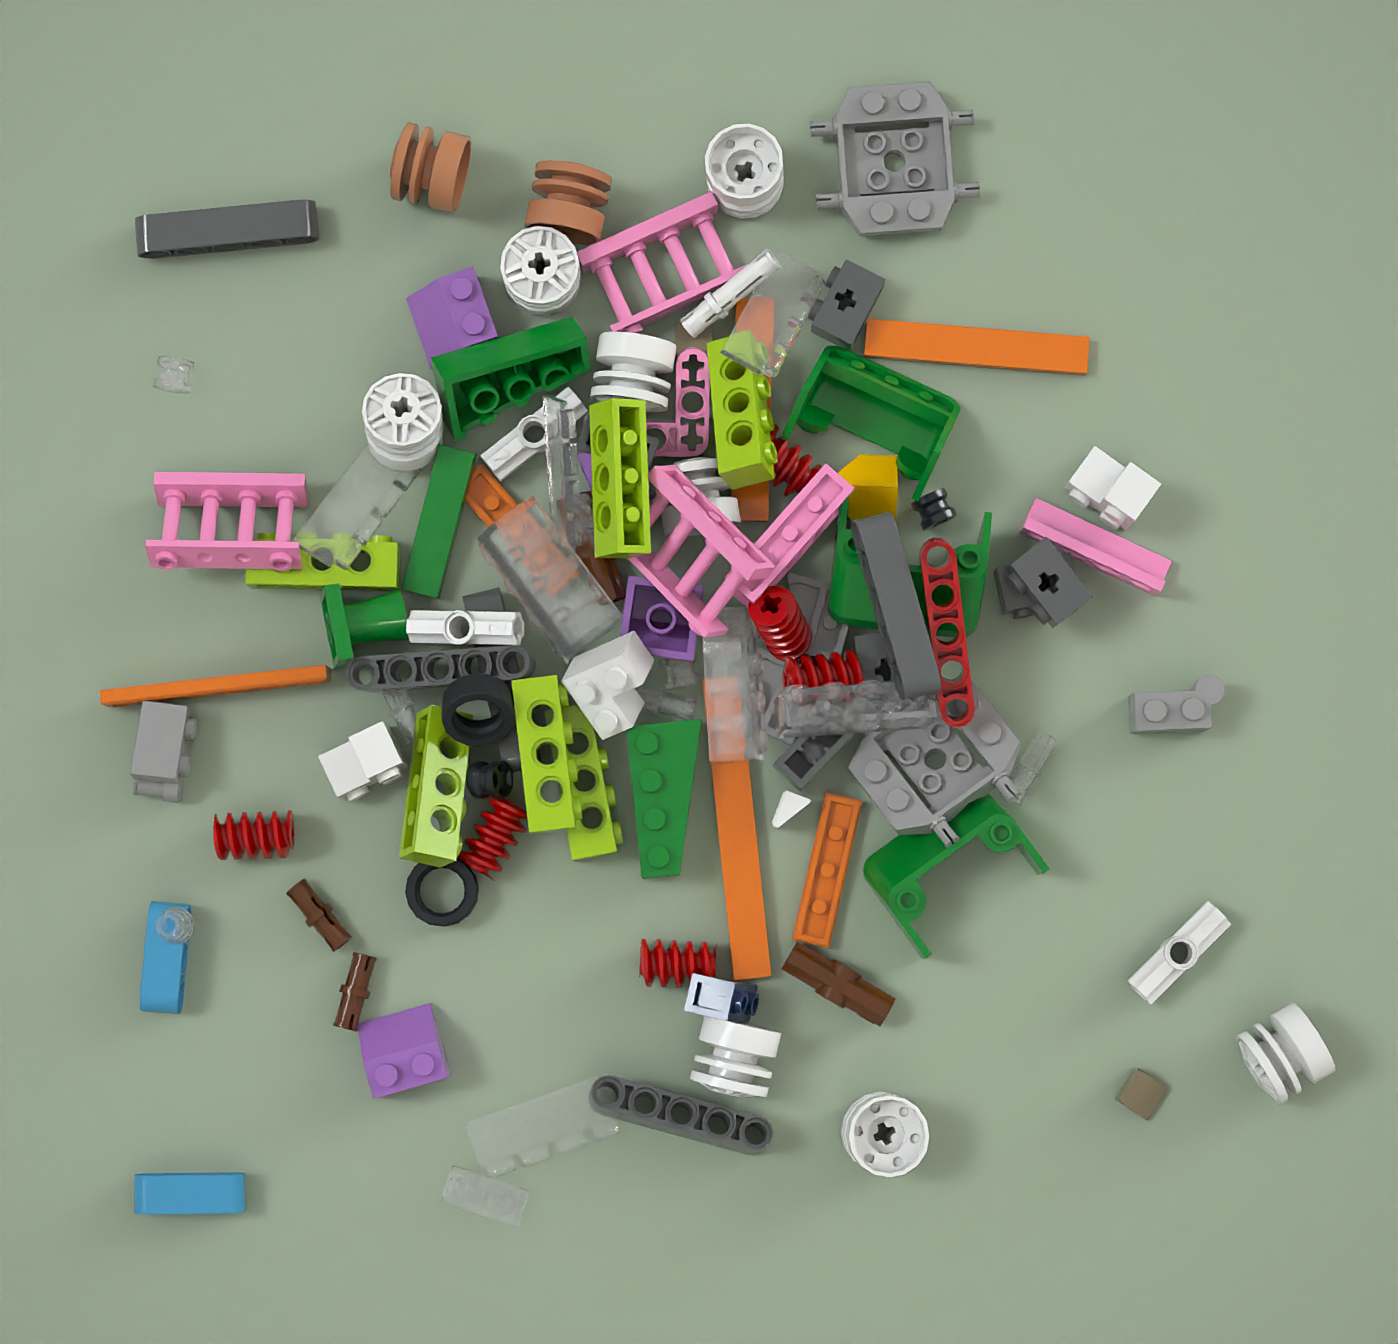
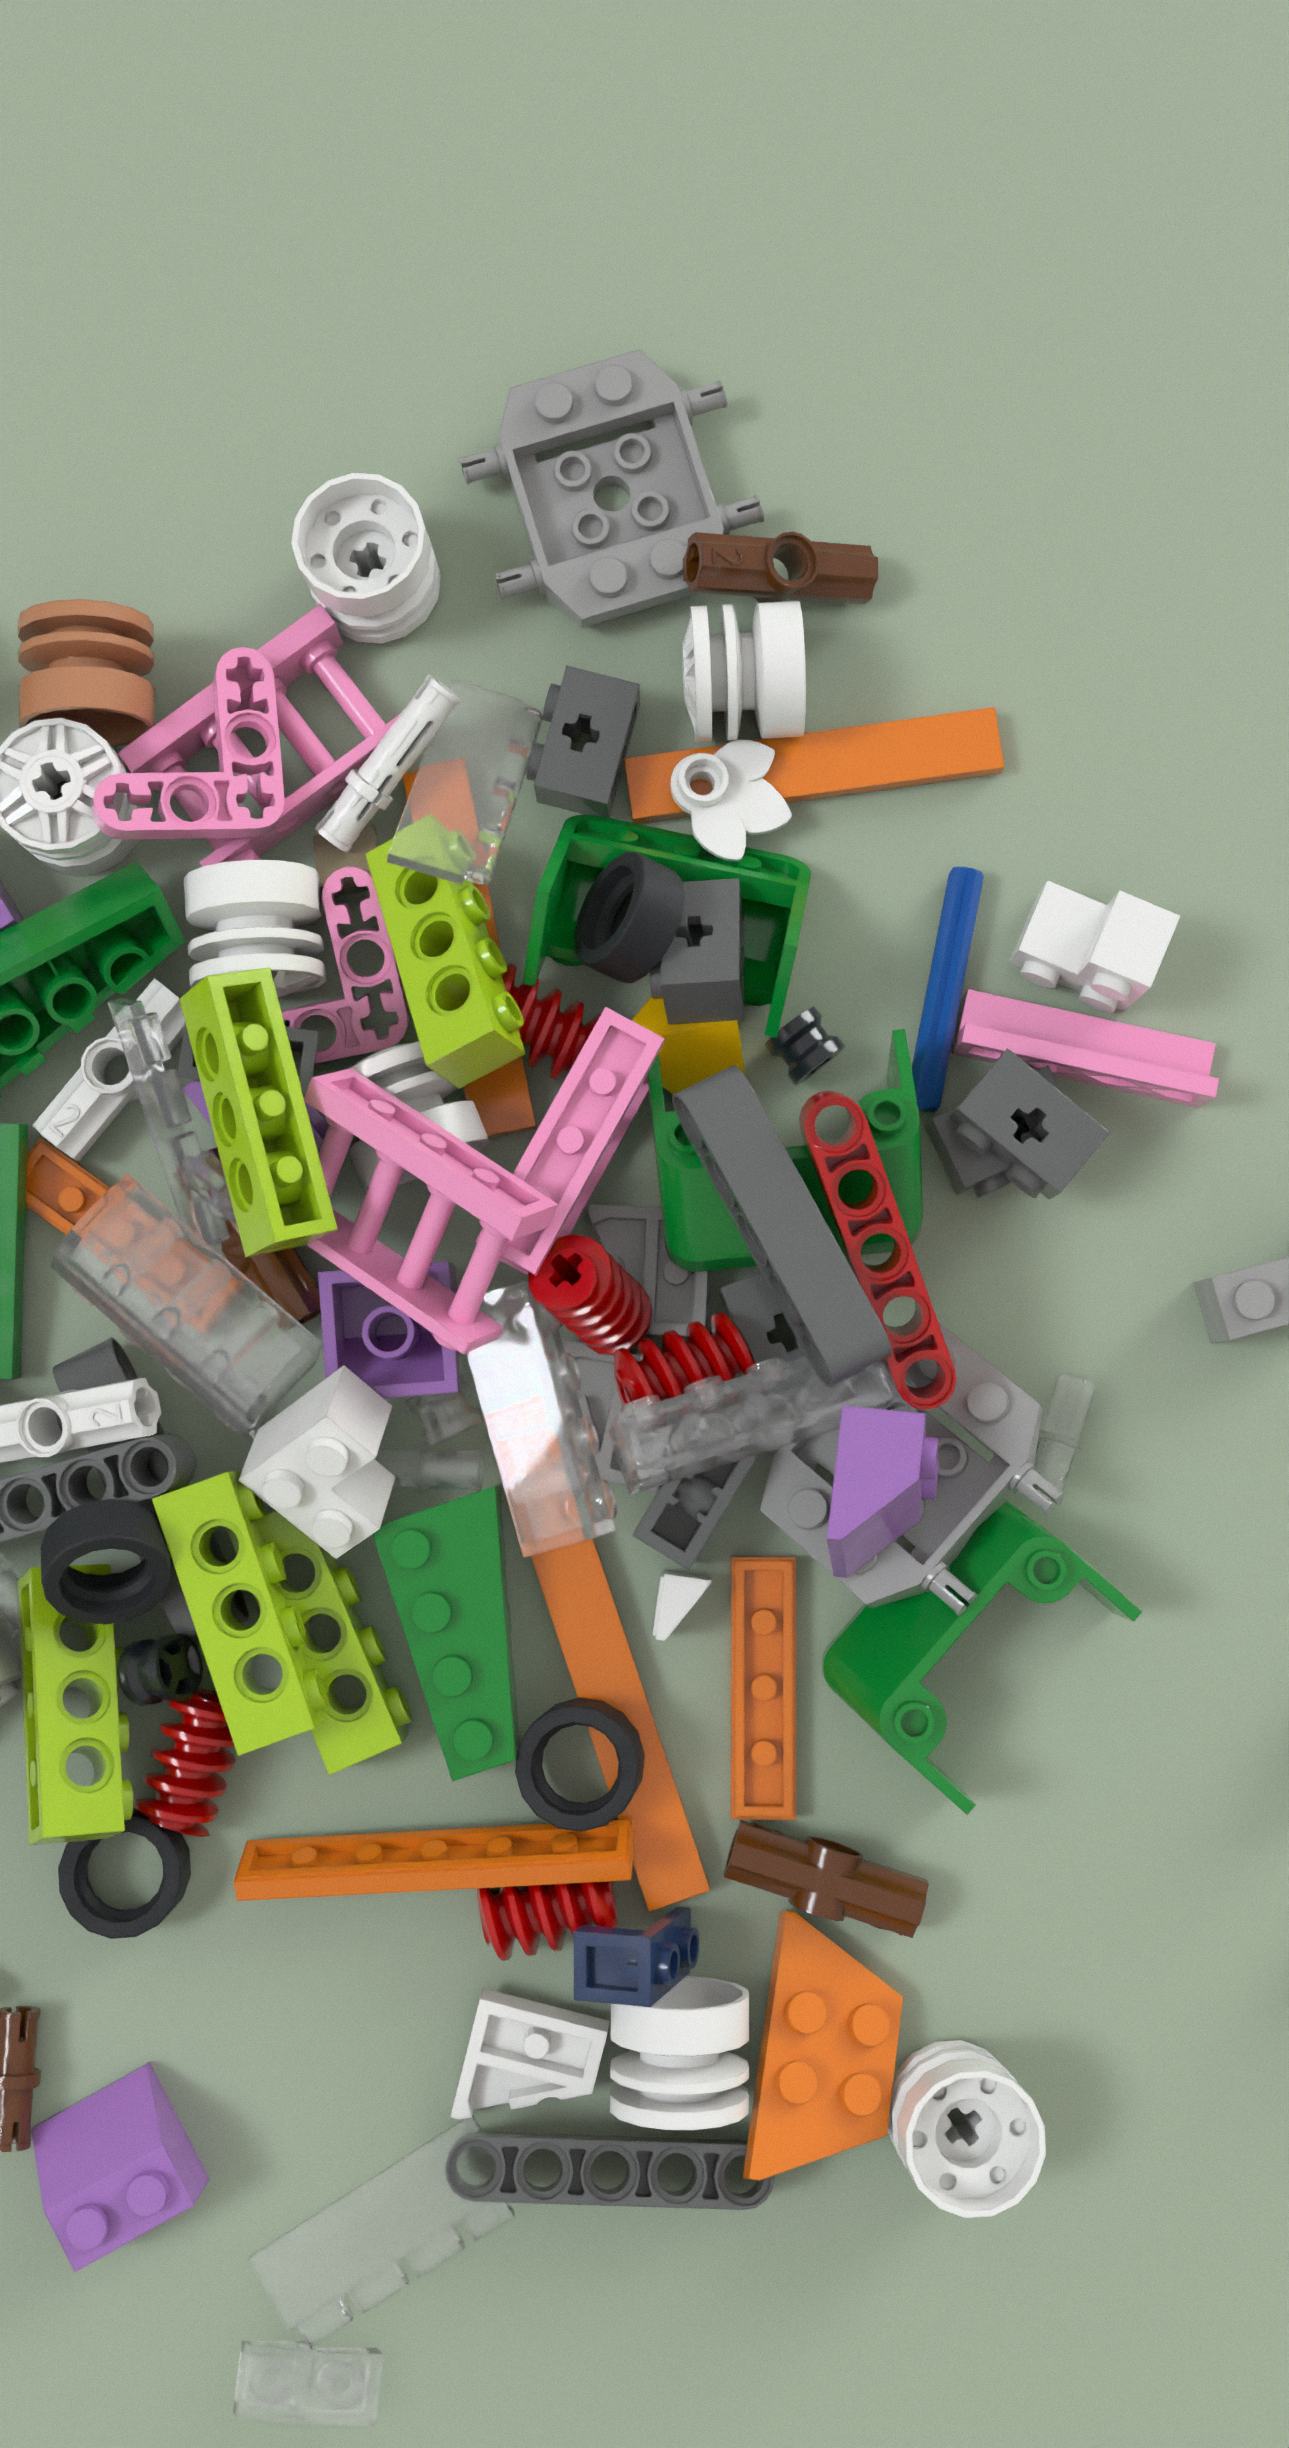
camera: 10 degrees left, 0 degrees up
none -> bright pink beam [92,647,285,840]
none -> orange tile [233,1819,634,1901]
none -> white wing [451,1988,609,2120]
none -> black tyre [515,1698,645,1832]
none -> black tyre [574,852,685,983]
none -> dark grey brick [650,878,745,1024]
none -> white plate [670,740,792,862]
none -> white wheel [682,601,806,742]
none -> reddish brown piece [683,531,878,604]
none -> orange wing [743,1910,903,2181]
none -> medium lavender slope [827,1406,939,1578]
none -> blue axle [912,866,984,1113]

